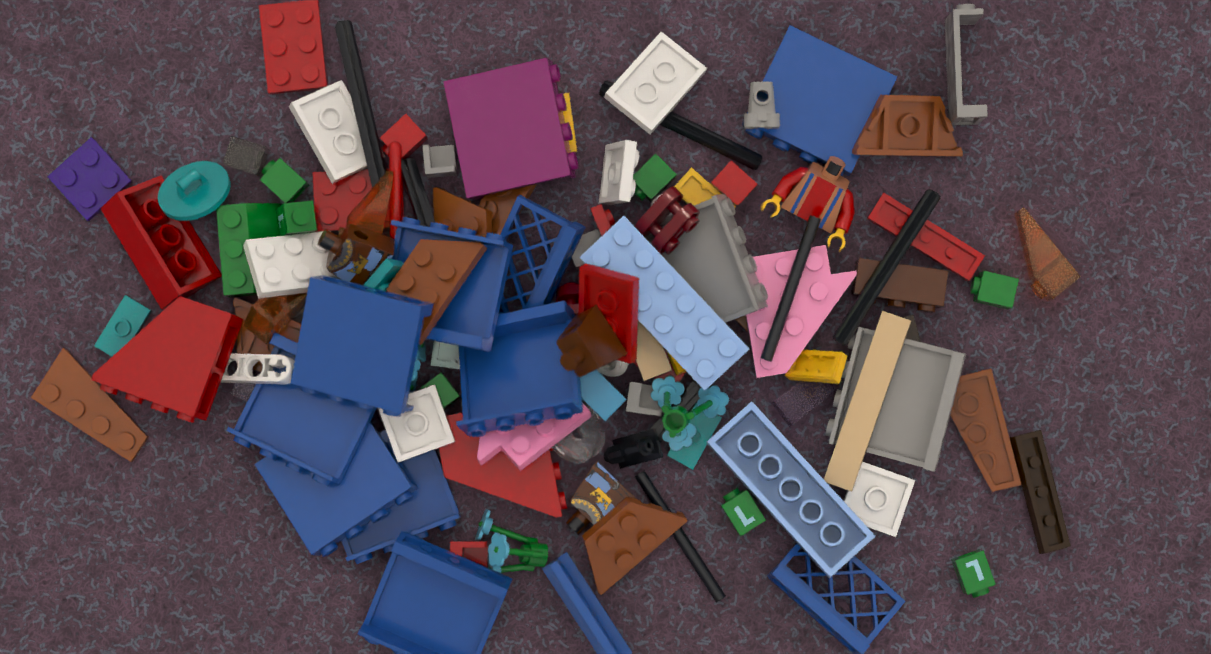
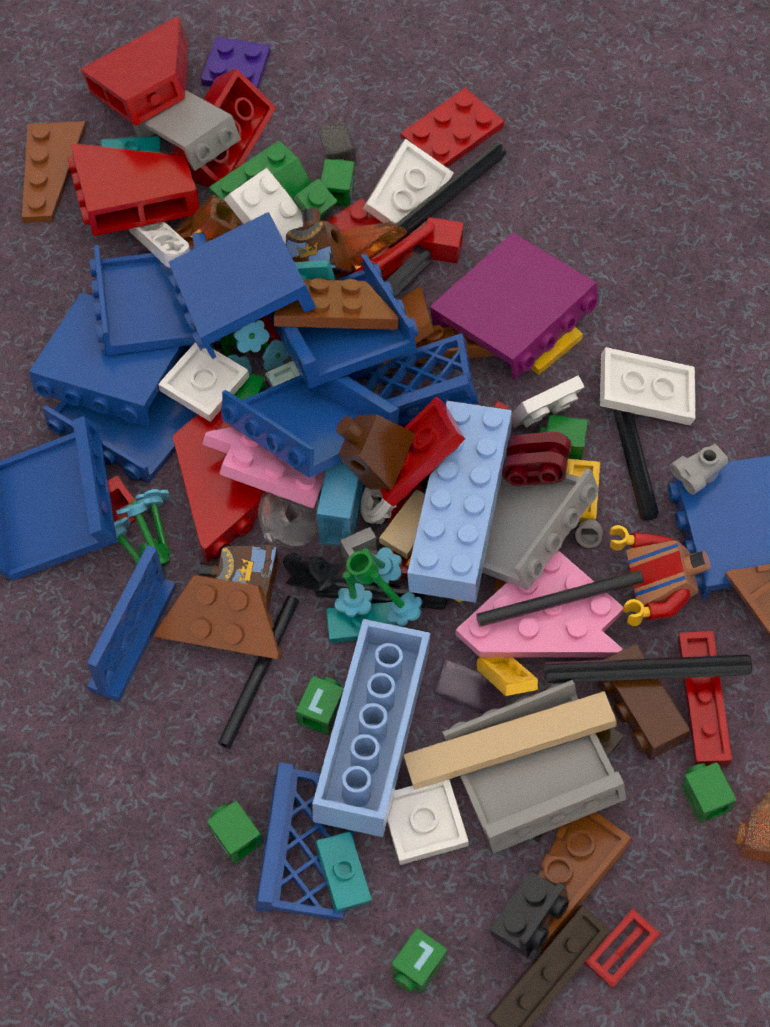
camera: 55 degrees right, 25 degrees down
teal shield [158,161,231,221] -> none
light grey panel [423,144,457,178] -> none
red panel [711,160,758,206] -> none
none -> red slope [81,17,188,126]
none -> light grey panel [132,91,241,171]
none -> green brick [207,800,263,865]
none -> teal plate [315,832,372,913]
none -> black bracket [490,871,569,958]
none -> light grey hinge [575,519,603,548]
none -> red tile [584,909,661,989]

